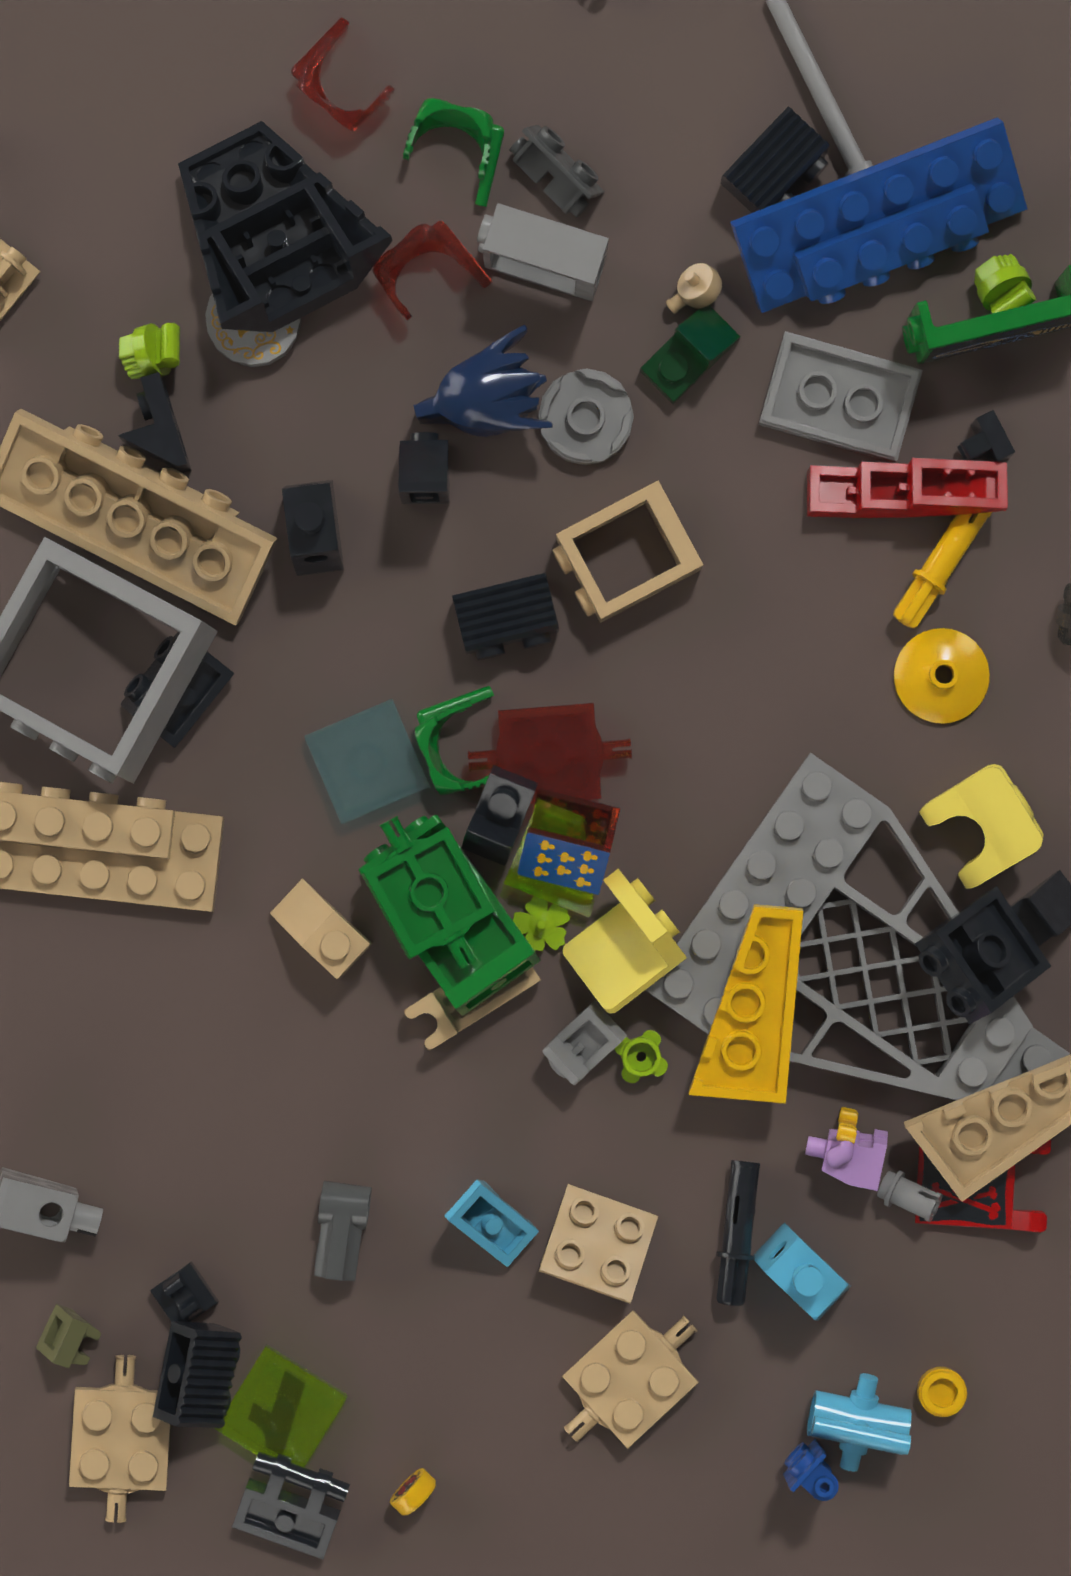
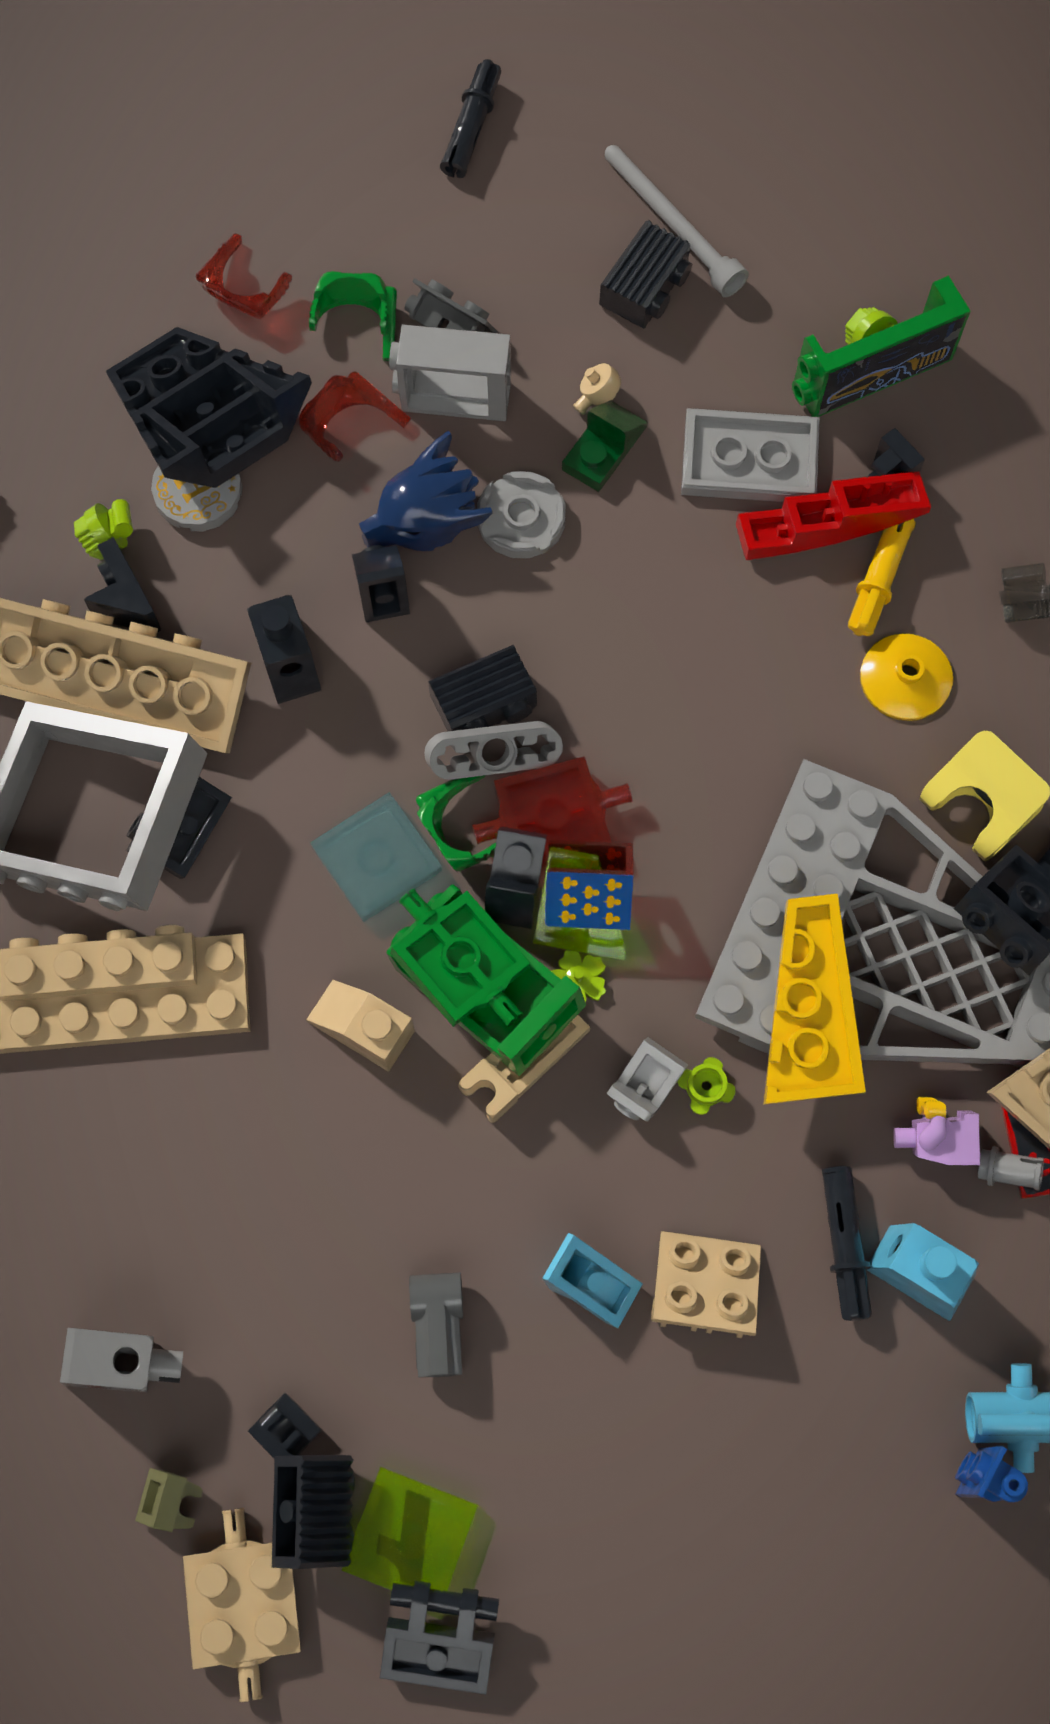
camera: 10 degrees left, 15 degrees down
yellow tile [389,1468,436,1516] -> none
tan window [552,480,703,623] -> none
light yellow bracket [562,869,687,1014] -> none
tan plate [562,1310,699,1449] -> none
blue plate [730,117,1027,313] -> none
none -> light grey beam [424,721,563,780]

